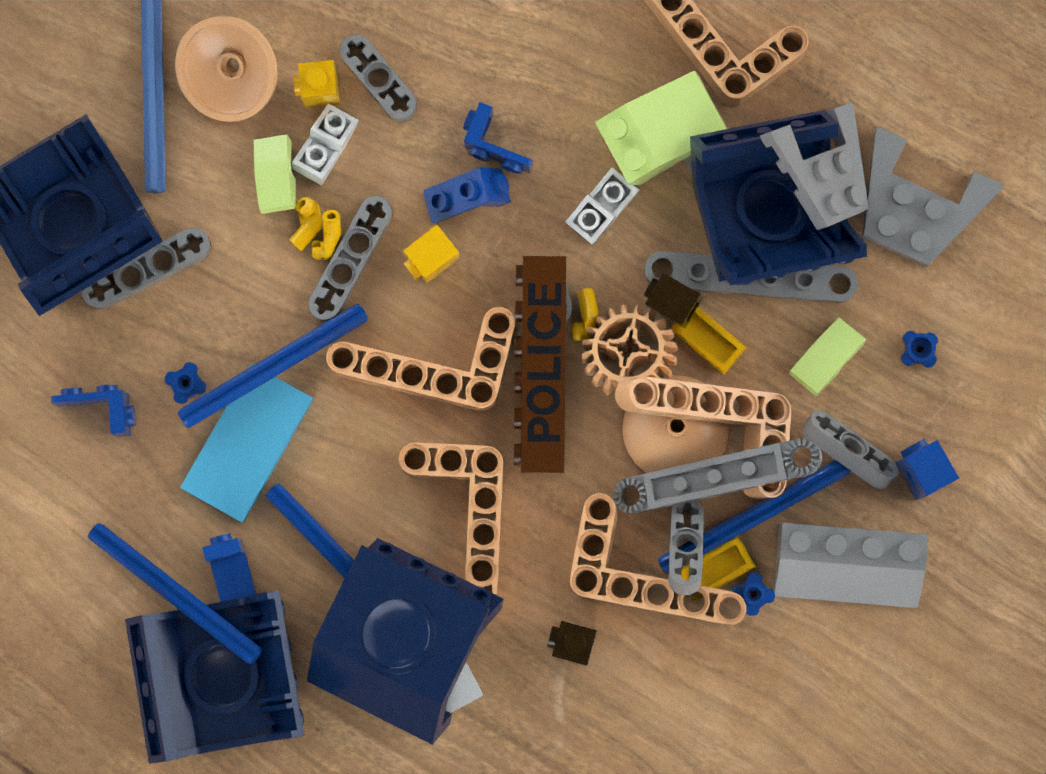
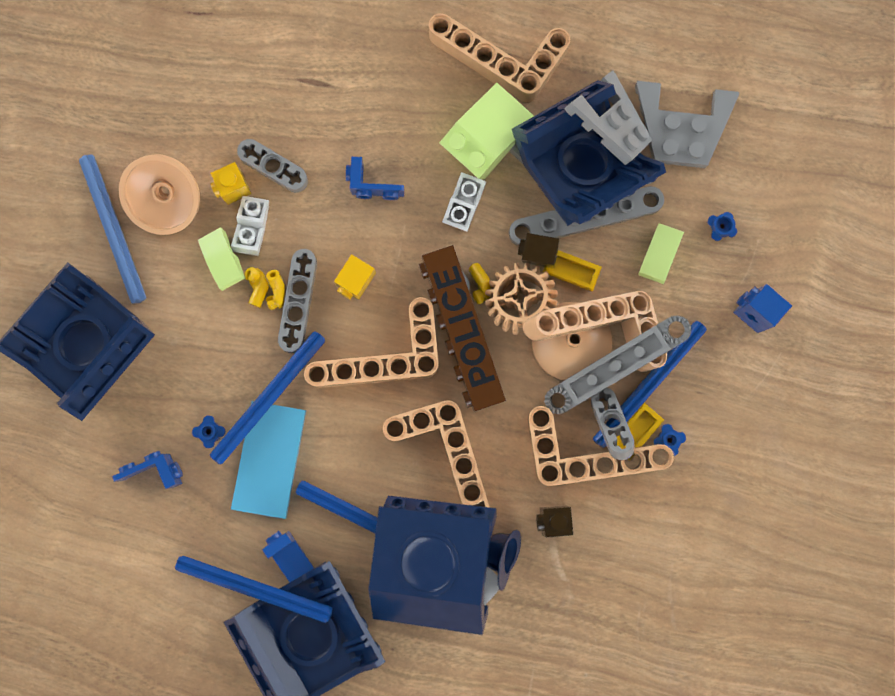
camera: 30 degrees left, 0 degrees up
light grey beam [82,228,212,310] -> none
blue bracket [423,167,511,223] -> none
light grey slope [773,523,928,608] -> none
light grey beam [802,411,898,489] -> none
none -> dark blue piece [487,530,521,591]

